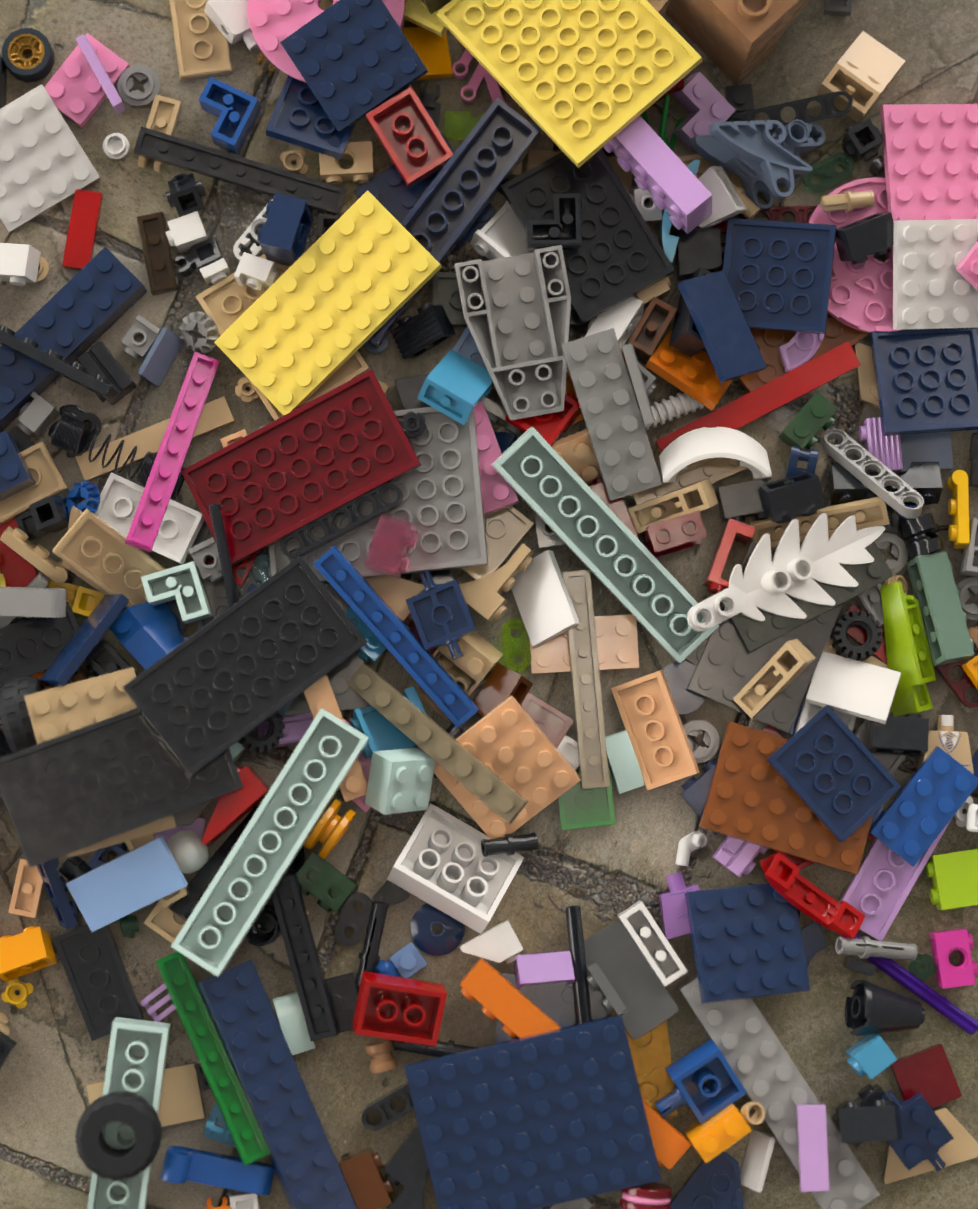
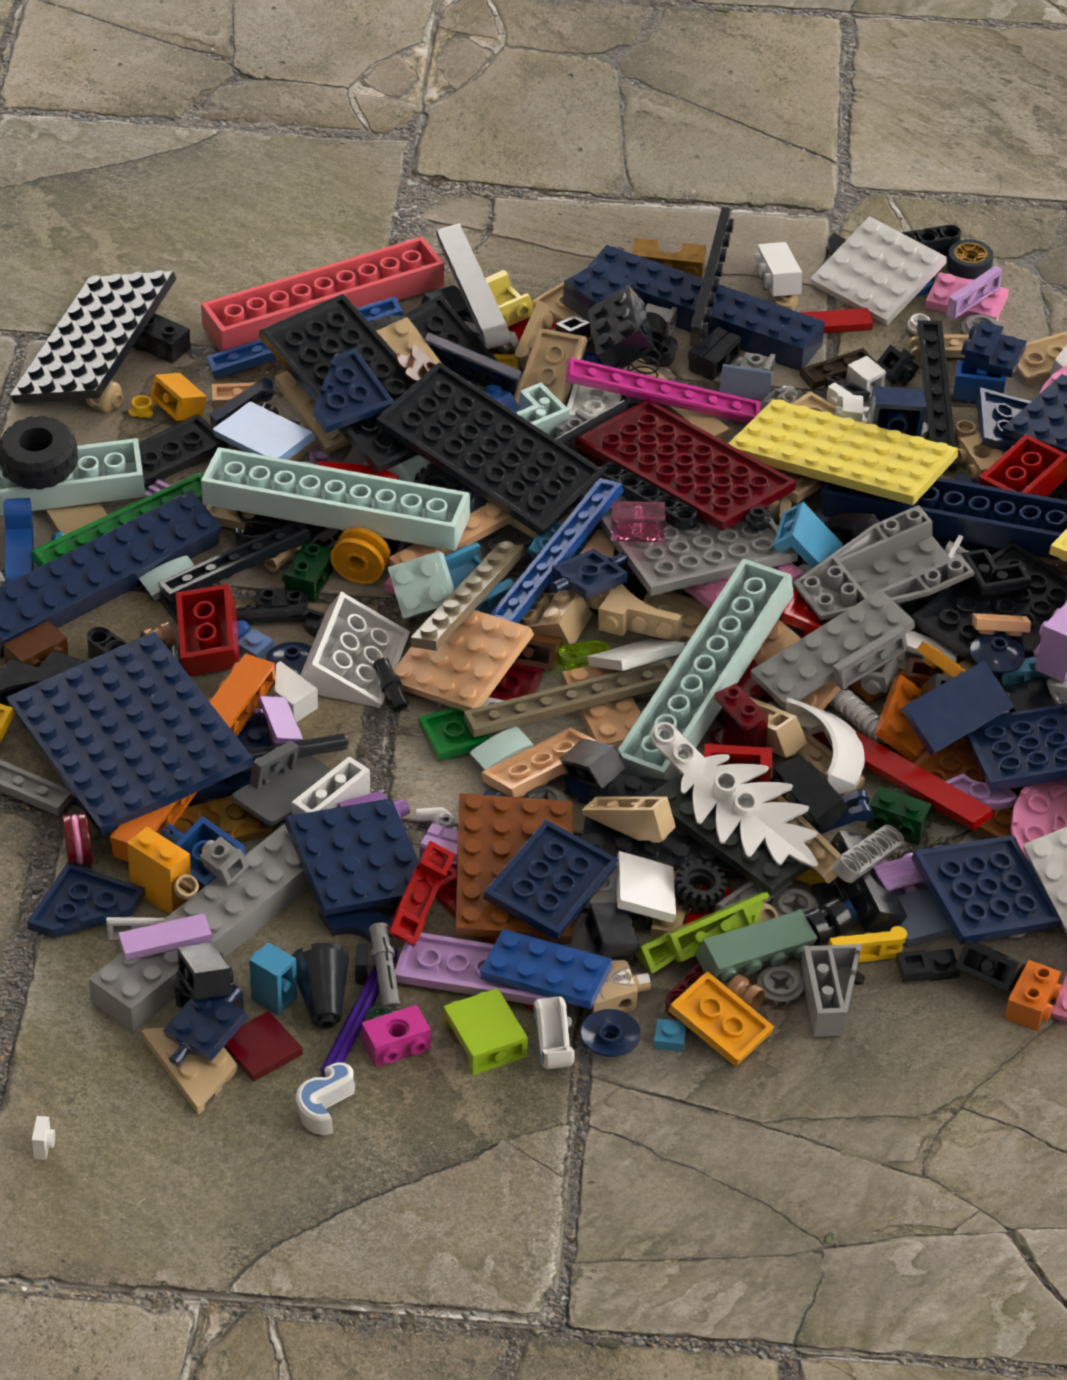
camera: 75 degrees right, 40 degrees down
none -> light grey brick [200,836,249,886]
none -> dark blue plate [313,349,394,433]
none -> plate [395,345,437,382]
none -> black brick [559,738,626,789]
none -> black piece [588,285,655,369]
none -> light orange plate [916,641,966,678]
none -> dark blue plate [961,321,1027,378]
none -> dark blue dish [970,633,1025,674]
none -> light nougat plate [972,613,1031,636]

